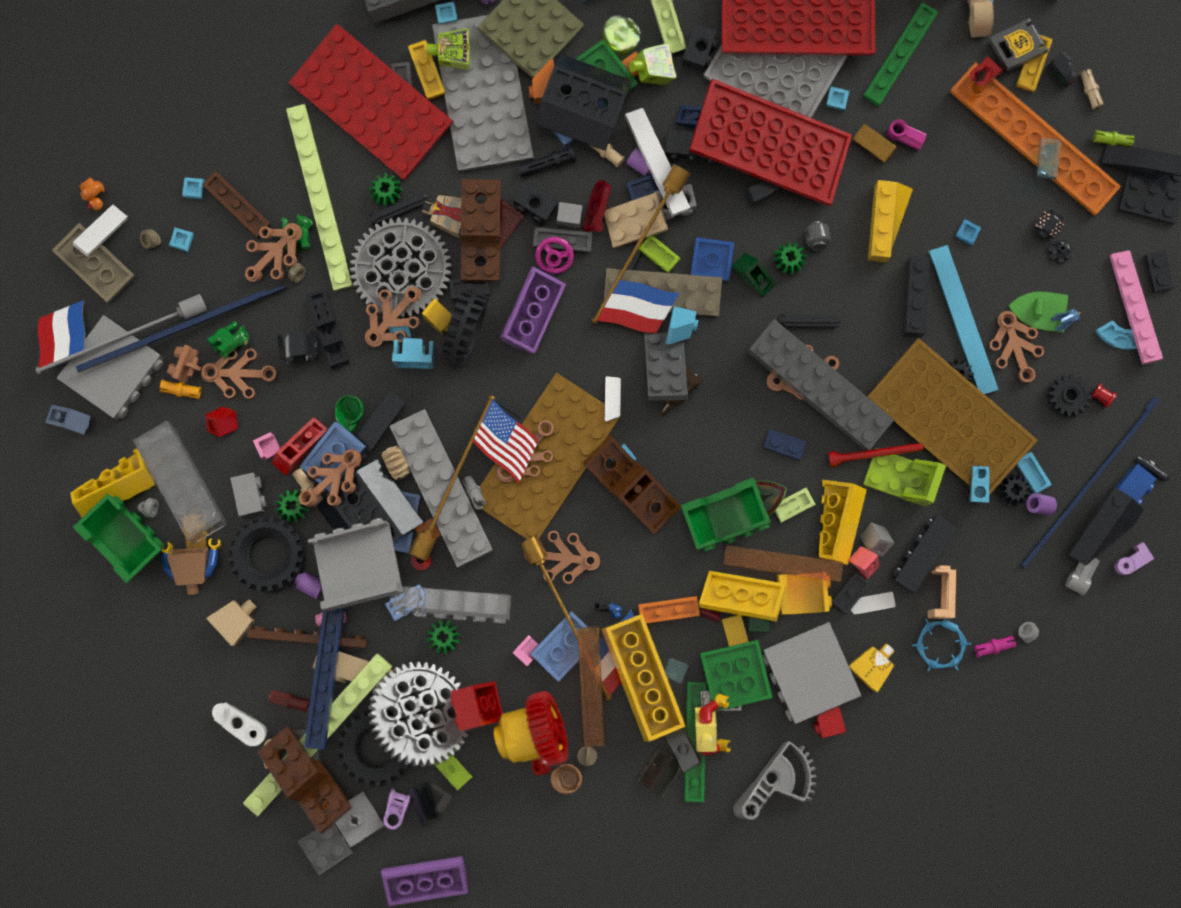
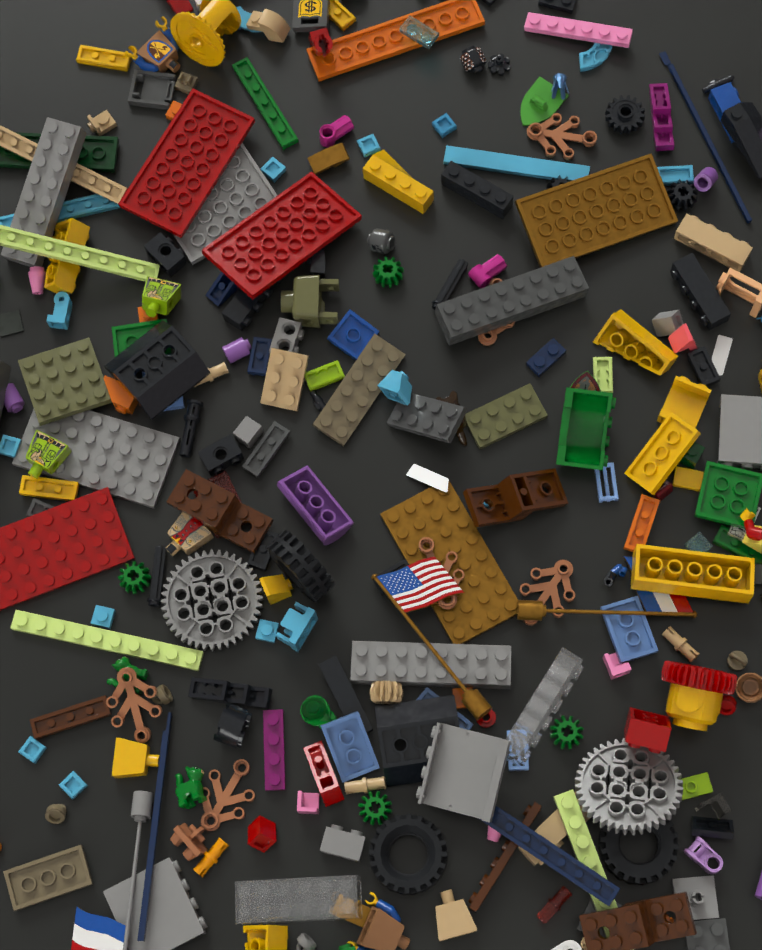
camera: 50 degrees left, 10 degrees down
white tile [73,205,128,257] -> none
medium lavender brick [294,571,323,599] -> none
nougat plant [299,449,361,507] -> none
nougat plant [365,286,422,347] -> none
light grey pin [462,476,486,509] -> none
dark pink piece [535,237,574,274] -> none
clear orange plate [578,627,605,746] -> none
dark red plate [582,180,611,232] -> none
flag [591,164,690,333] -> none
clear neon green tile [602,16,640,53] -> none
white tile [625,108,690,217] -> none
clear orange plate [723,545,844,582] -> none
dark green slope [732,252,776,297] -> none
red piece [829,443,924,467] -> none
lime bracket [863,448,946,507] -> none
medium azure leg [969,466,989,503] -> none
red bush [1091,383,1117,408] -> none
none -> medium azure plate [91,605,116,629]
none -> yellow torso [112,737,160,778]
none -> magenta plate [263,709,286,791]
none -> olive piece [281,275,340,328]
none -> medium azure tile [357,134,381,158]
none -> olive plate [465,383,548,450]
none -> dark pink piece [468,254,507,289]
none -> light blue tile [594,462,619,503]
none -> magenta slope [649,83,674,151]
none -> tan pin [662,626,700,663]
none -> tan brick [674,213,753,272]

